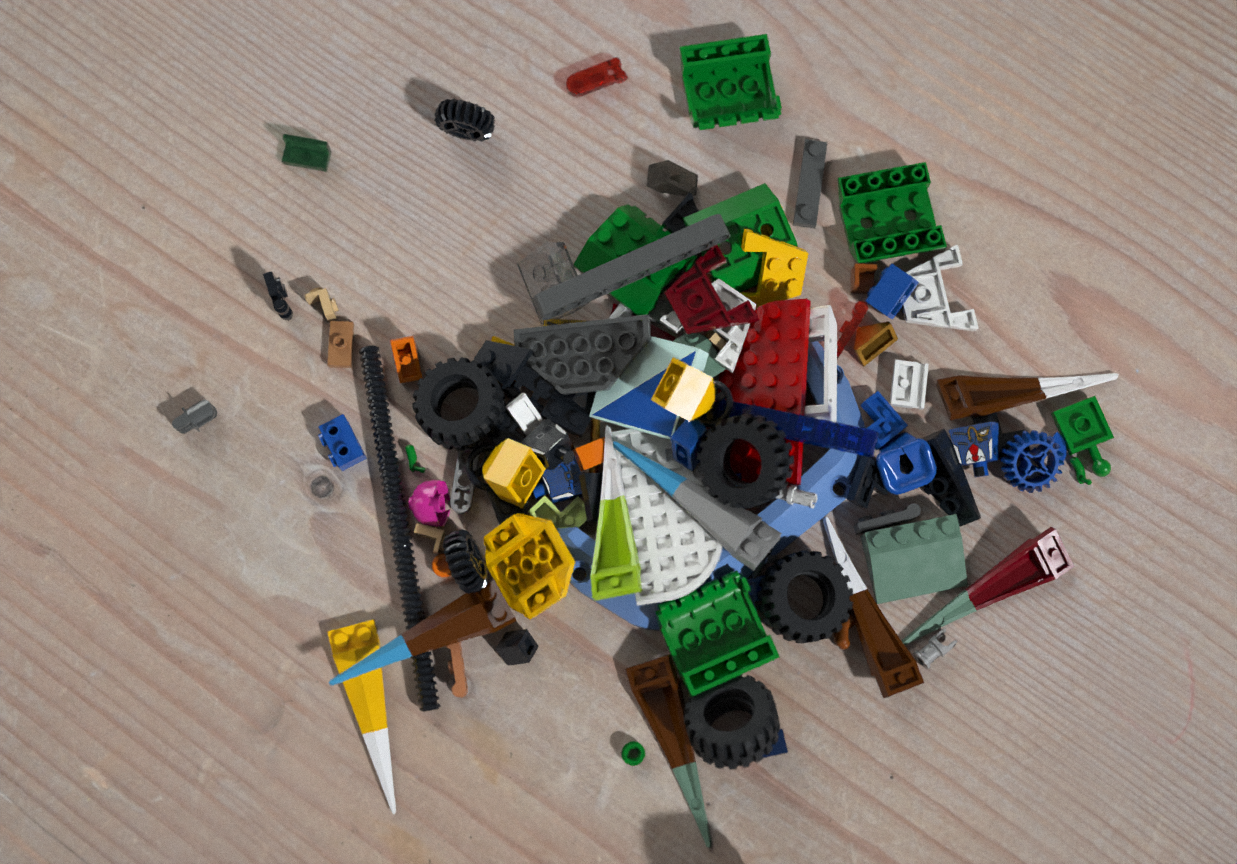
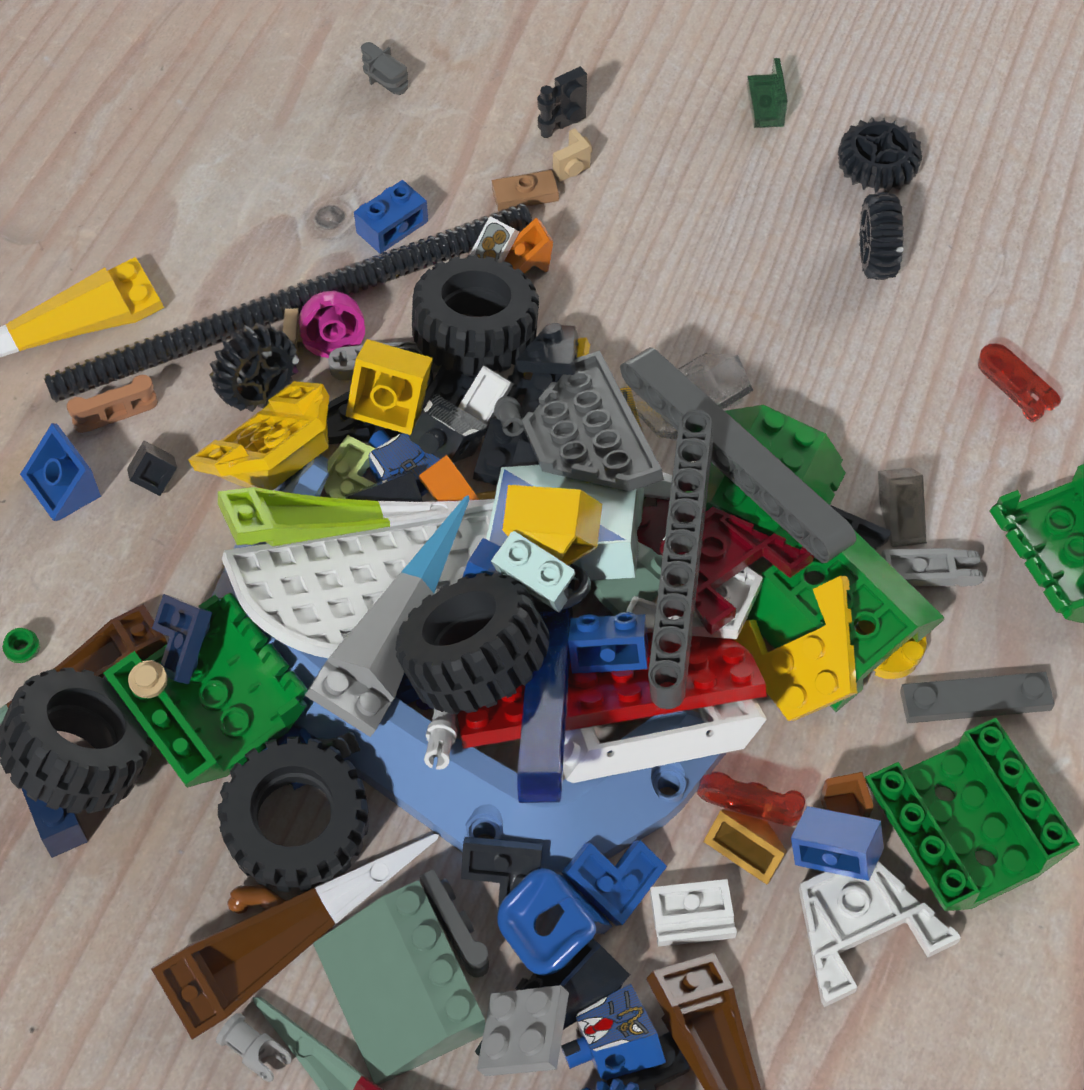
camera: 80 degrees right, 20 degrees down
reddish brown plate [329,580,516,685] -> none
green piece [405,444,426,473] -> none
none -> blue slope [20,423,101,521]
none -> tan plate [128,661,167,698]
none -> dark blue plate [152,594,212,684]
none -> tile [470,216,519,263]
none -> light grey plate [477,985,569,1076]
none -> light aqua bracket [491,531,575,613]
none -> dark grey pin [494,396,524,436]
none -> blue brick [568,612,649,674]
none -> dark grey beam [648,409,713,709]
none -> black gear [838,117,922,193]
none -> light grey hinge [881,548,984,587]

